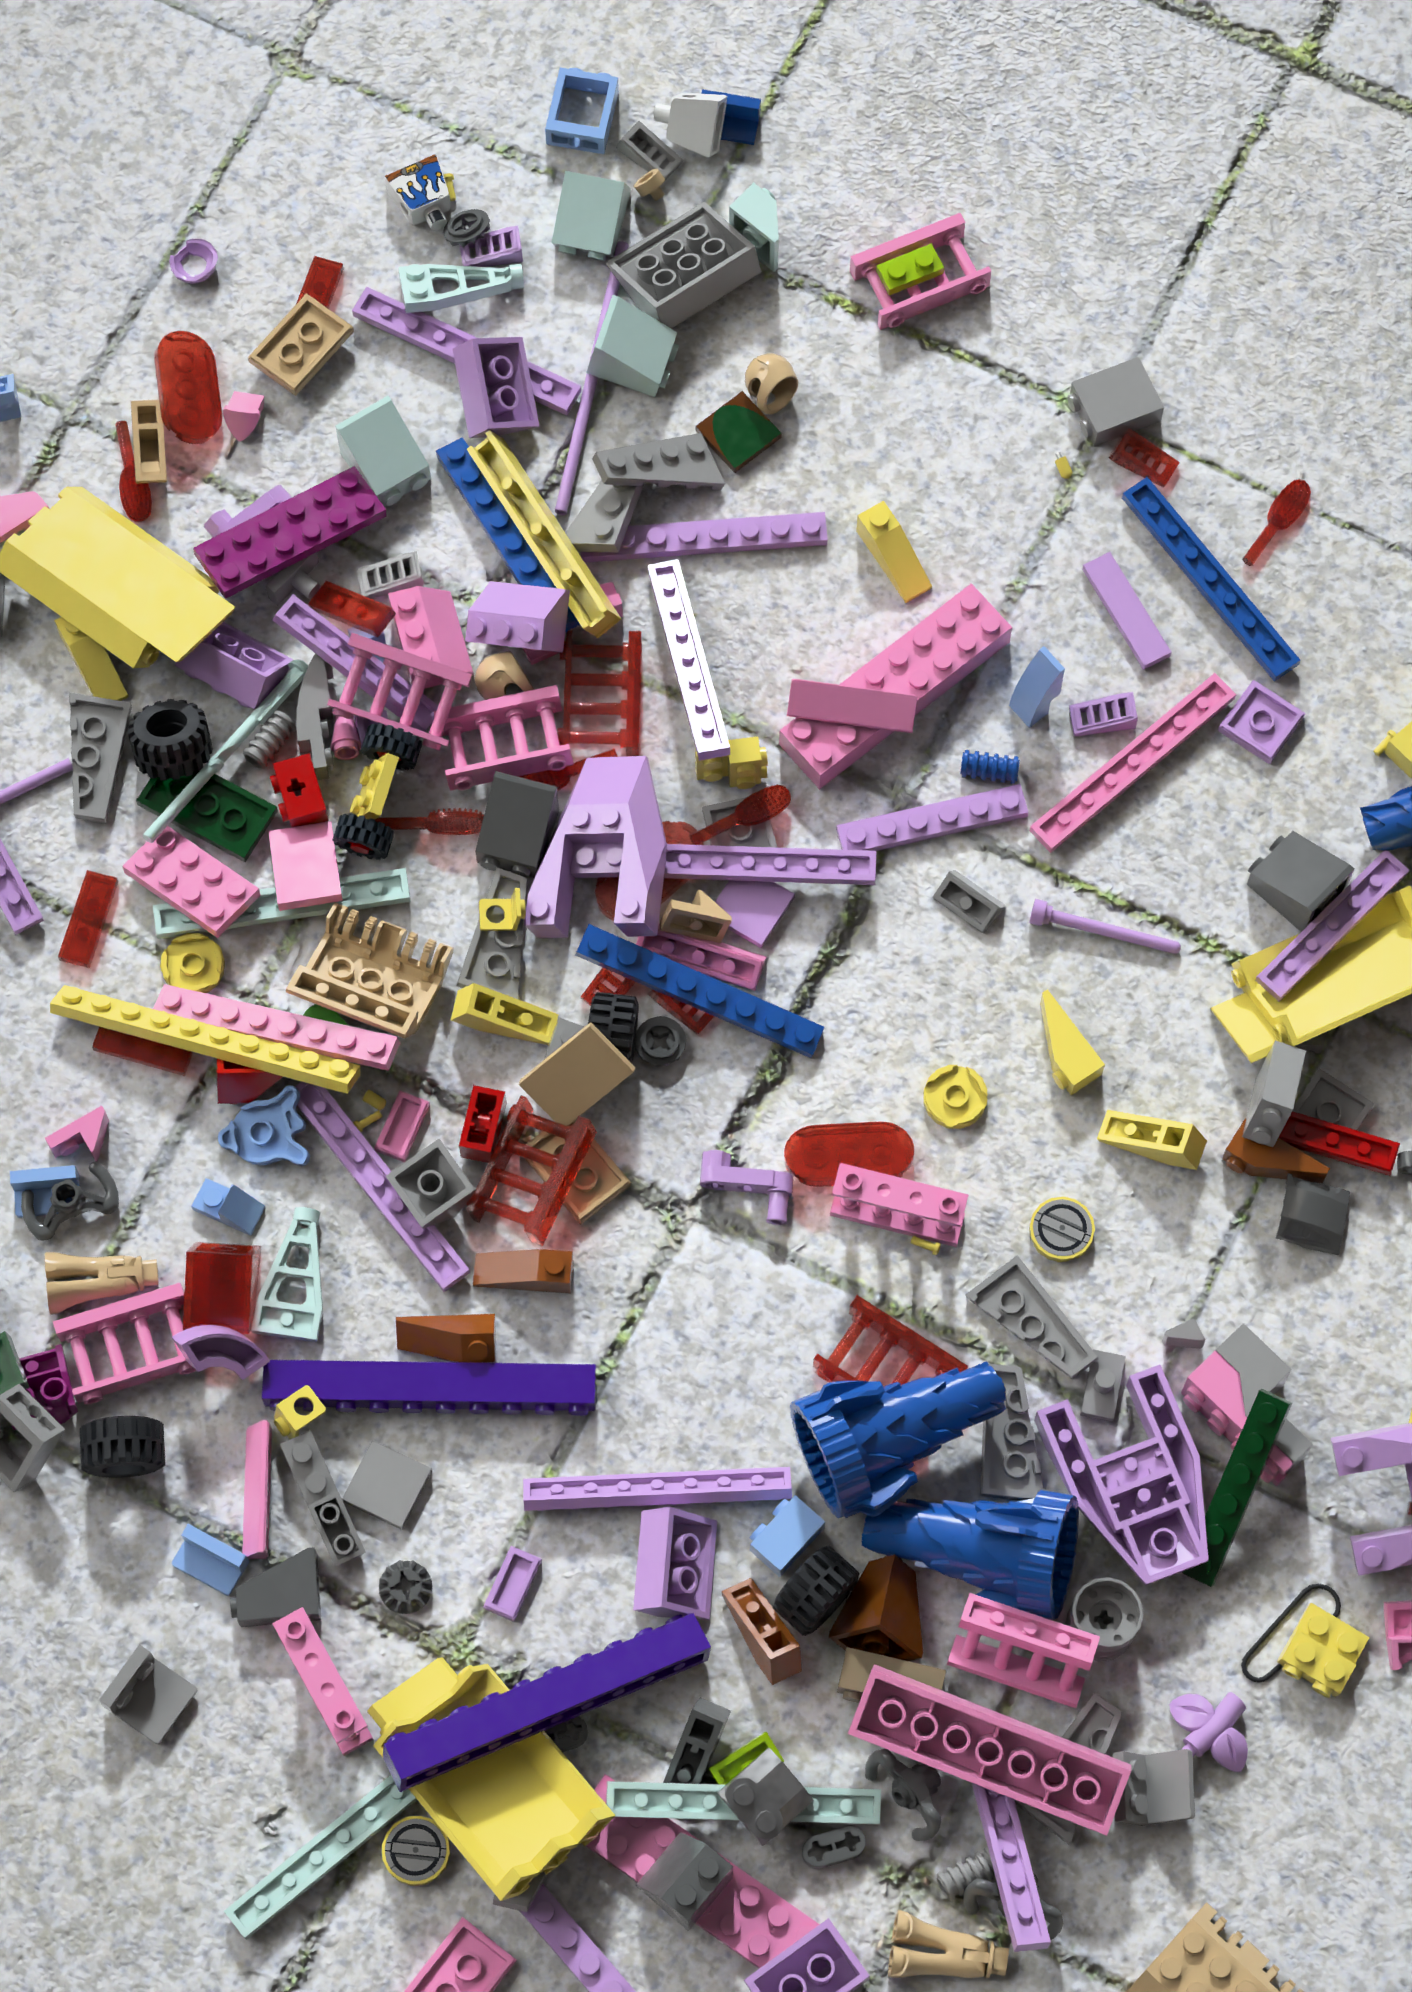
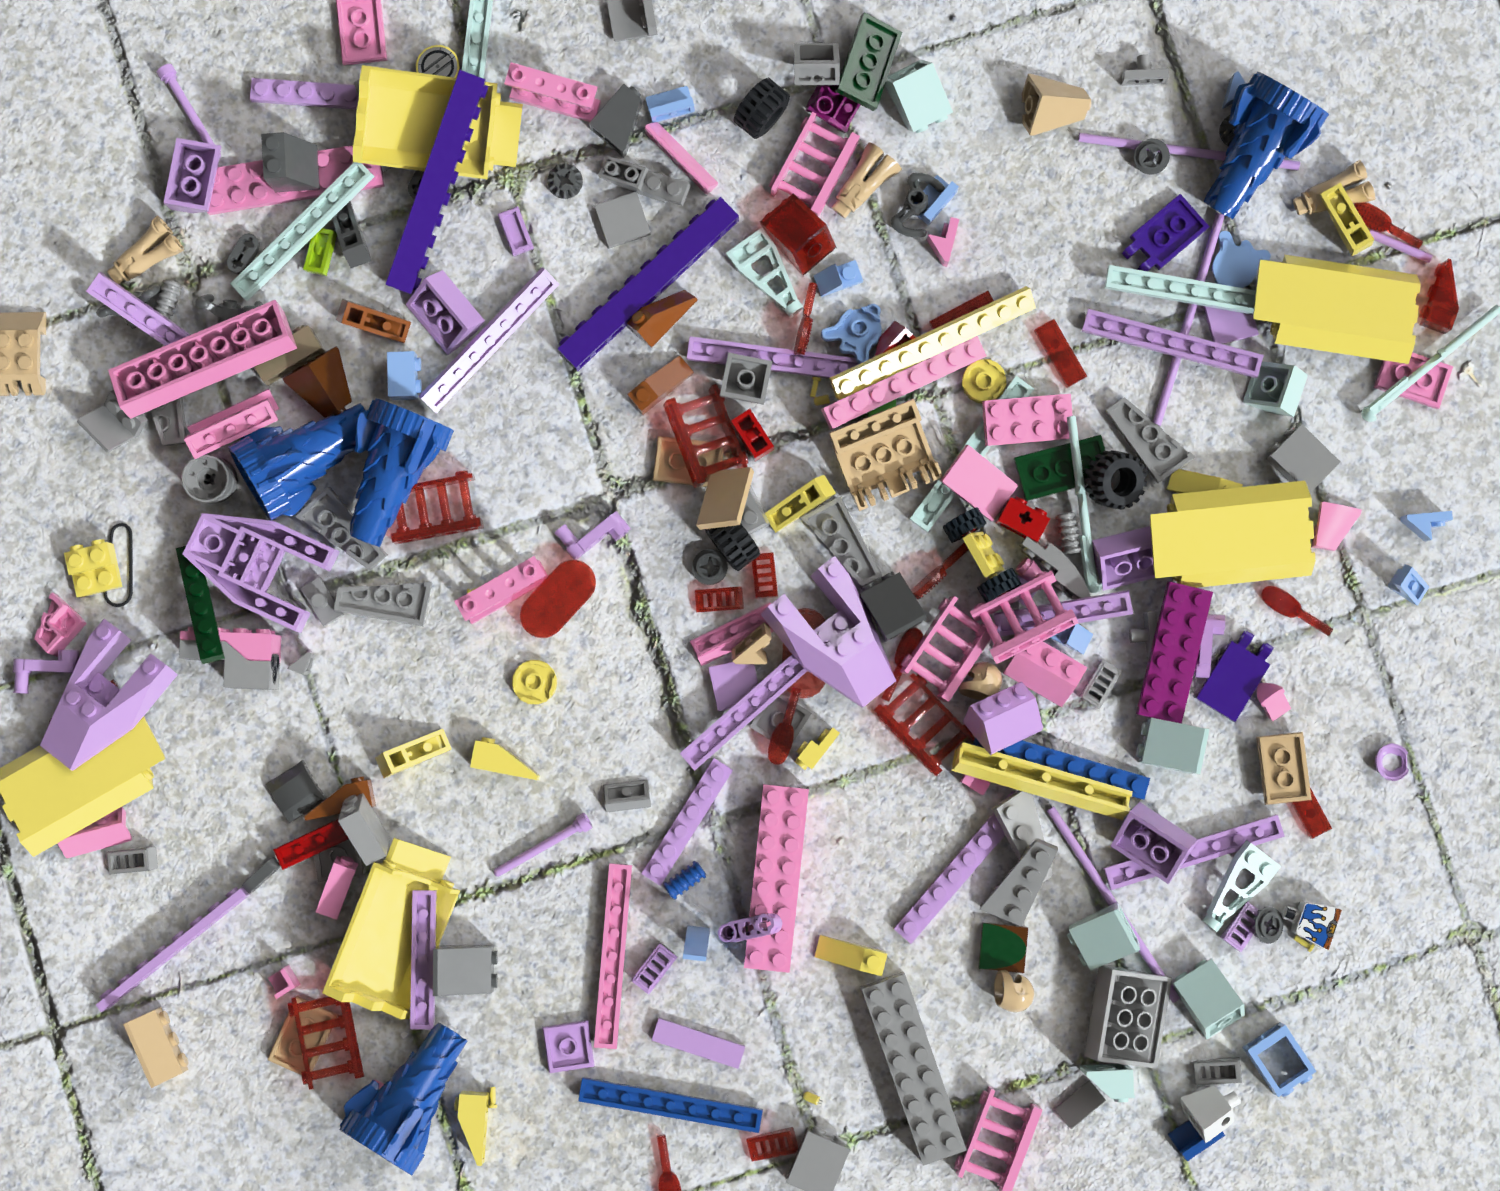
camera: 135 degrees right, 15 degrees up
tan slope [131,400,167,484] -> none
clear red tile [154,331,223,444] -> none
lavender brick [172,1325,270,1380] -> none
light yellow bracket [274,1385,326,1440] -> none
clear red tile [308,581,396,637] -> none
bright pink tile [374,1091,430,1162] -> none
light yellow bracket [479,888,526,931] -> none
blue plate [575,924,824,1058] -> none
tan tile [634,169,665,201] -> none
plate [648,560,730,761] -> none
flat silver slope [717,1747,814,1846] -> none
black tyre [773,1545,860,1636] -> none
bright pink slope [787,679,917,733] -> none
lime plate [876,243,944,296] -> none
tile [1029,1197,1095,1262] -> none
lavender plant [1169,1692,1248,1772] -> none
none -> bright pink brick [316,856,358,920]
none -> lavender beam [718,913,782,942]
none -> clear red piece [794,282,817,355]
none -> light grey brick [860,971,967,1166]
none -> light grey slope [1055,1080,1106,1129]
none -> dark purple tile [1195,631,1274,722]

